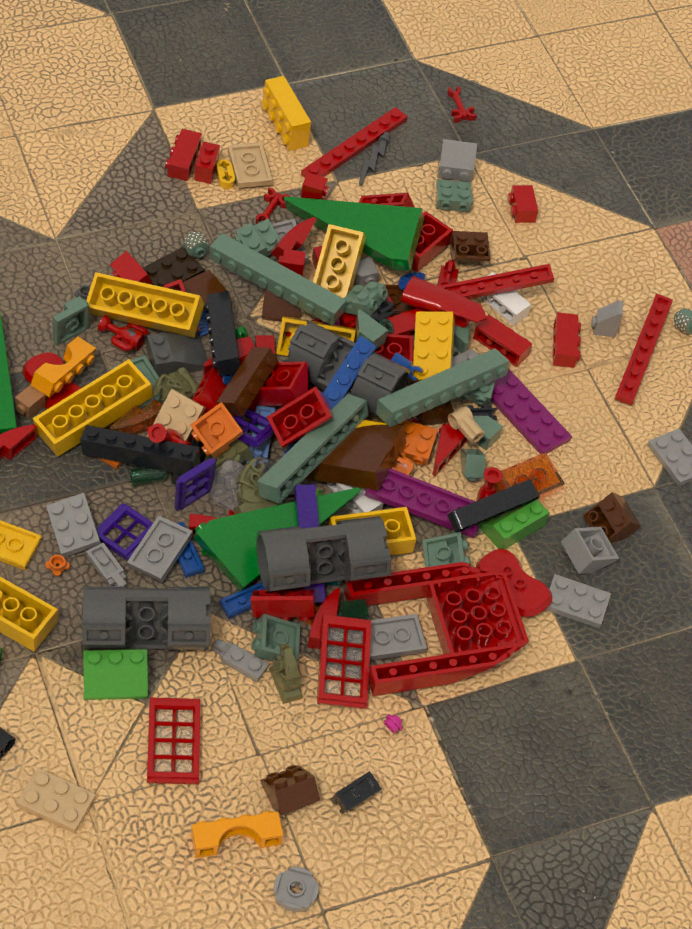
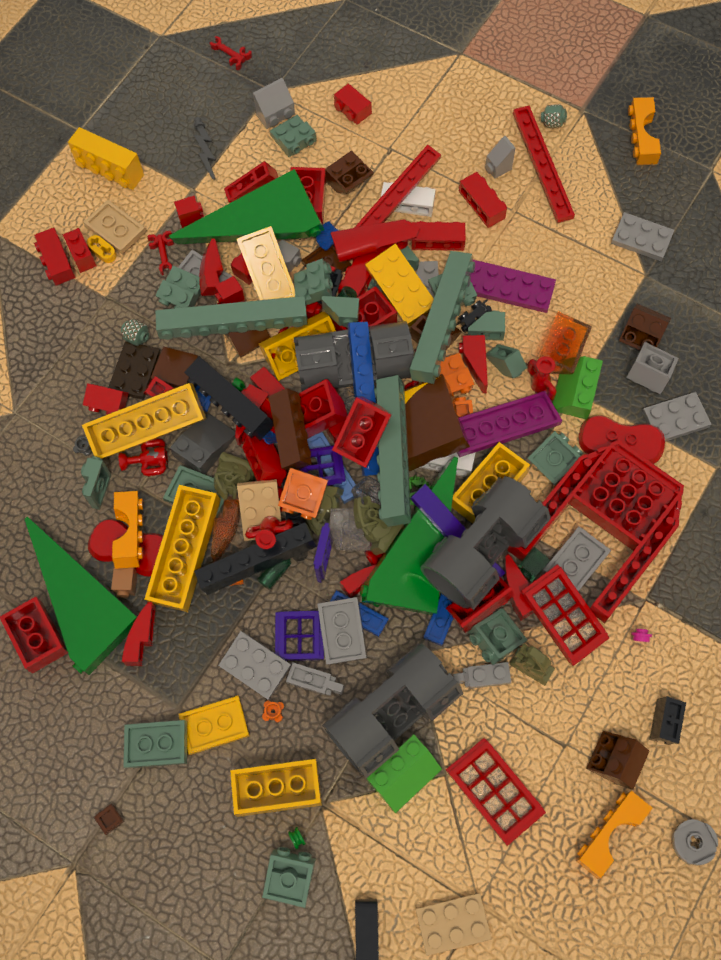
camera: 25 degrees left, 15 degrees up
red plate [301,107,408,178] -> none
blue bar [391,352,424,380] -> none
red hinge [437,260,459,286] -> none
black beam [447,479,540,533] -> none
tan piece [448,406,485,444] -> none

